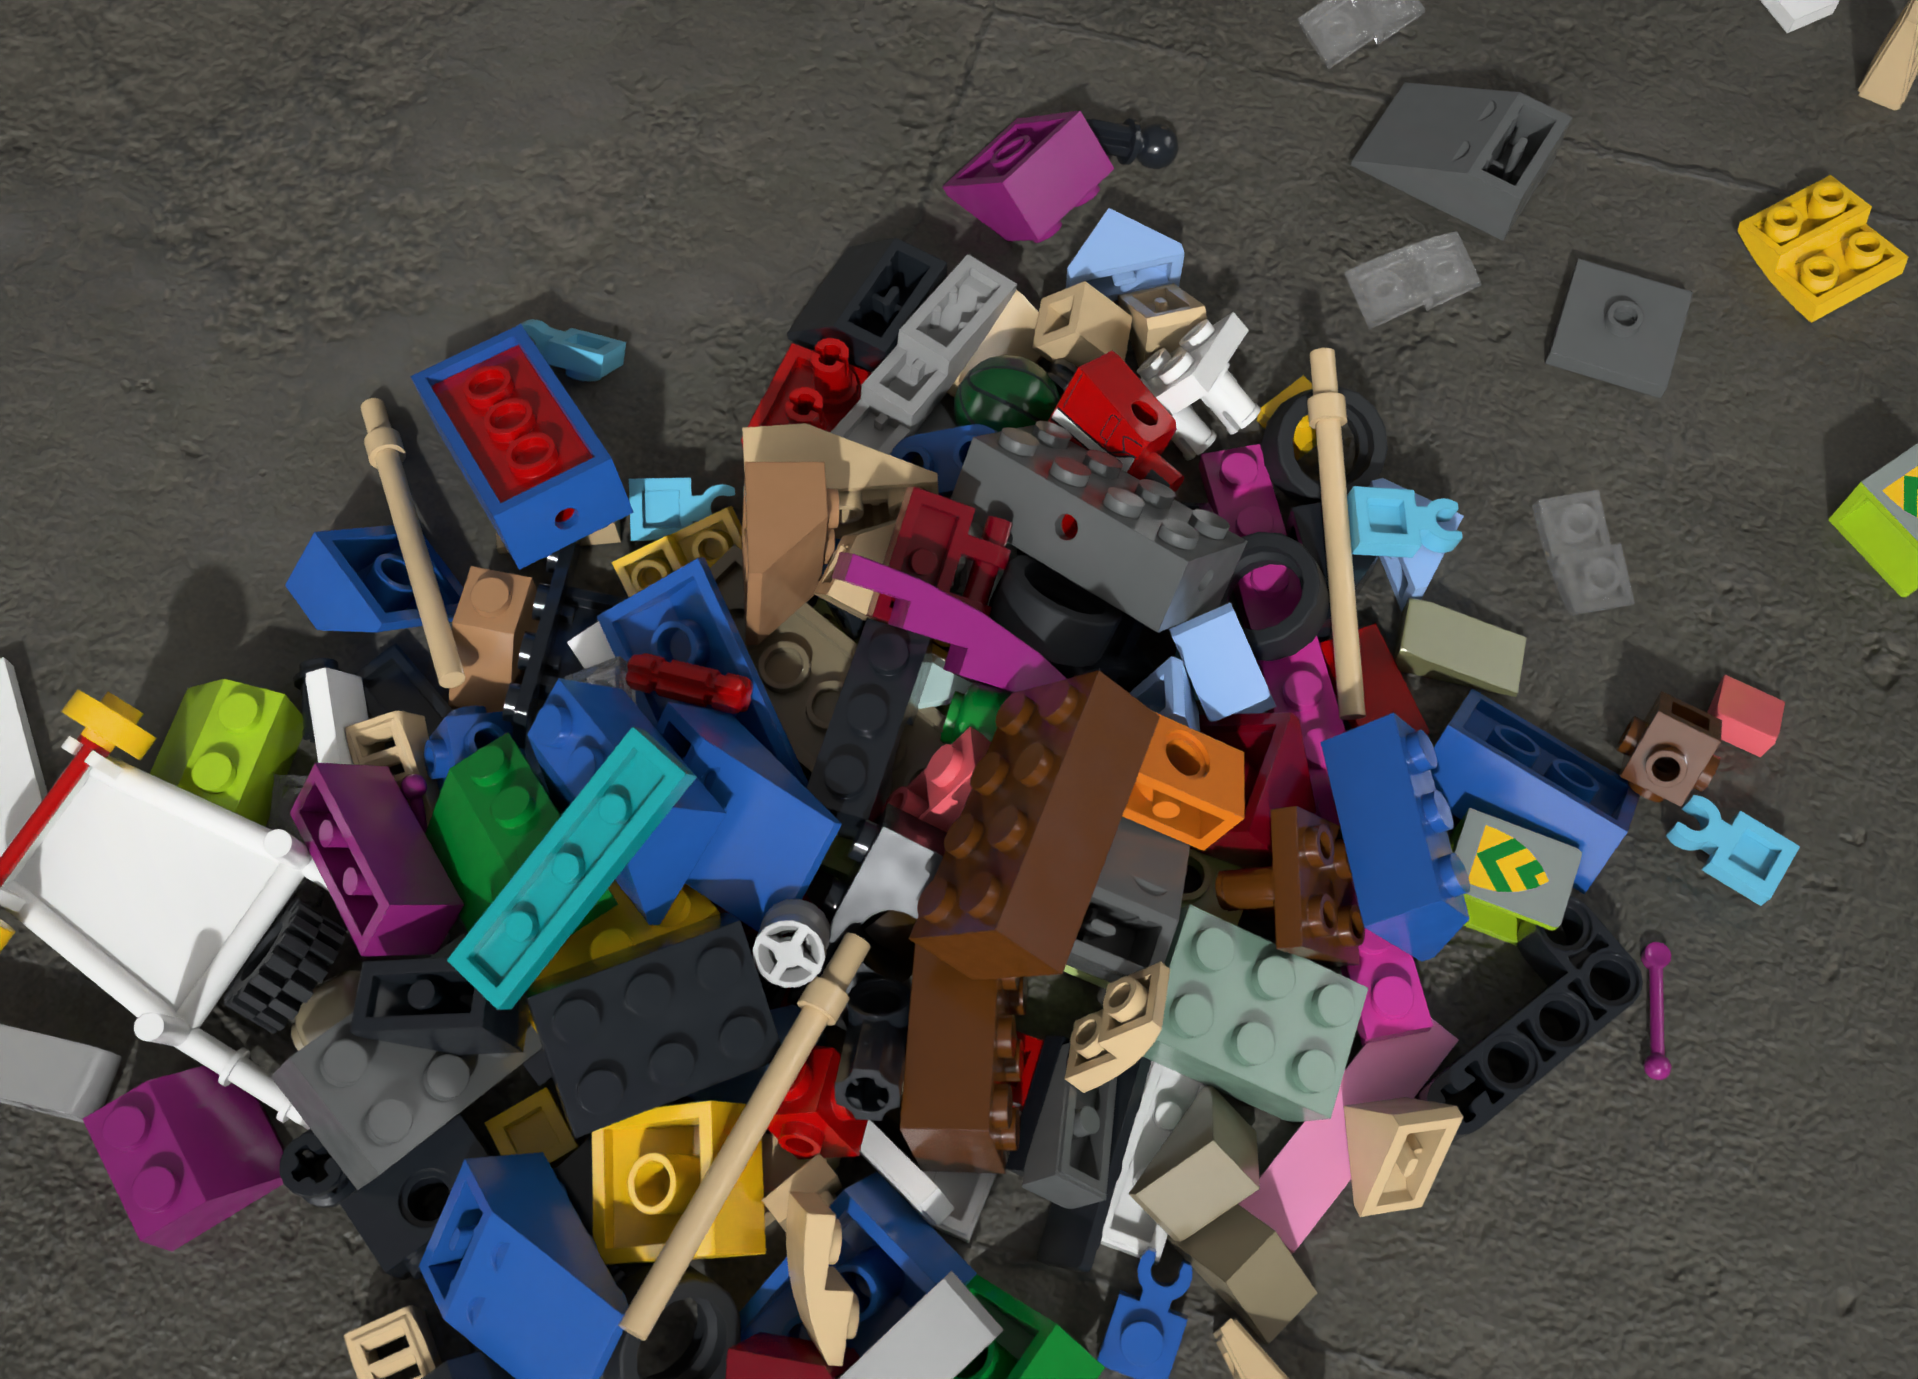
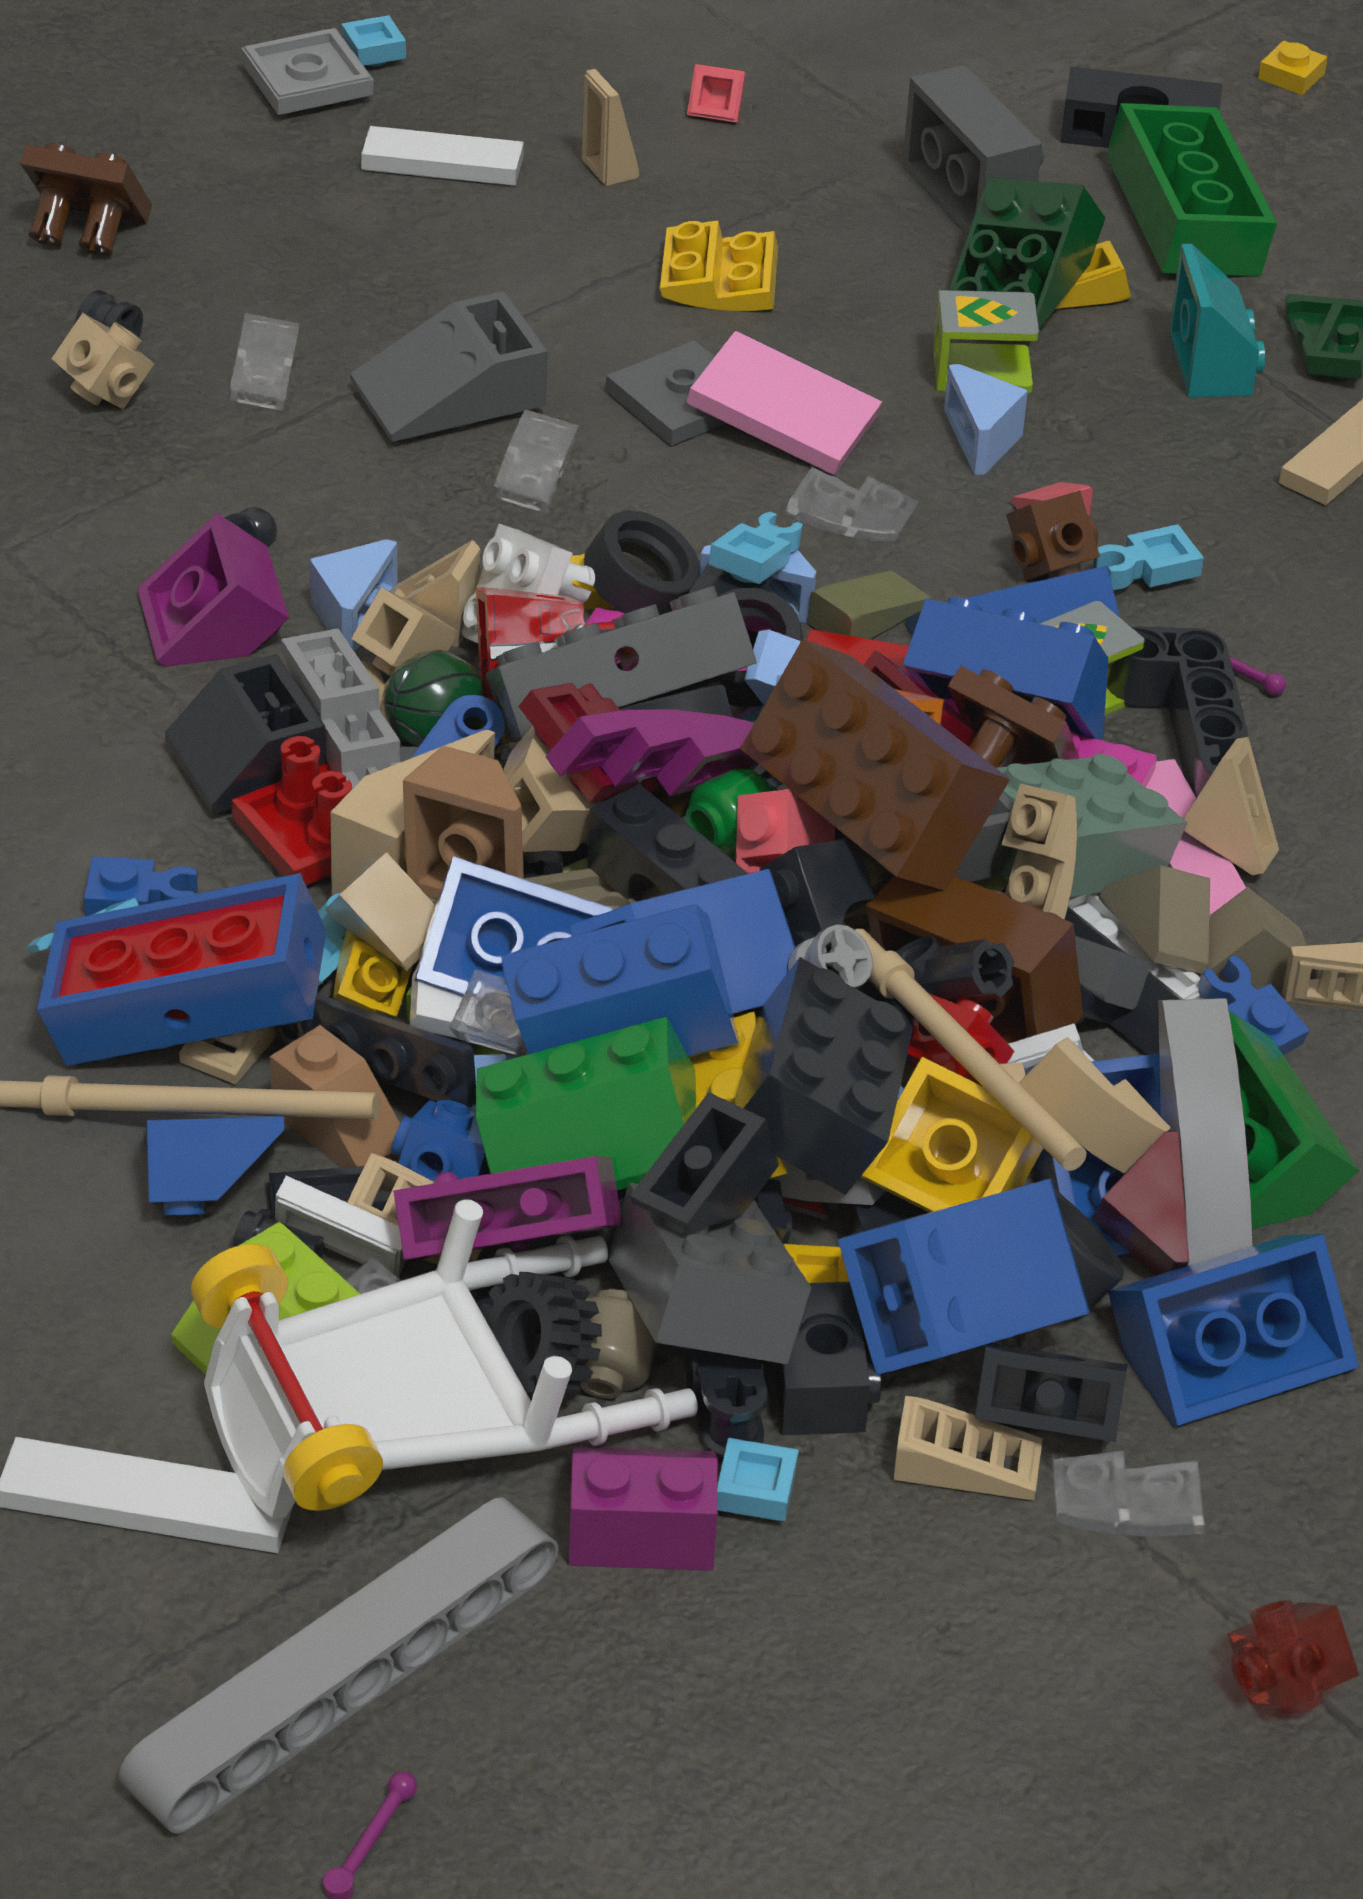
camera: 60 degrees left, 25 degrees down
teal plate [447,727,697,1010] -> none
red axle [625,653,753,714] -> none
tan bar [1307,348,1366,720] -> none
none -> blue plate [84,856,198,916]
none -> tan slope [325,852,436,971]
none -> bright pink tile [686,331,882,475]
none -> medium azure plate [717,1438,799,1522]
none -> light blue slope [944,364,1028,476]

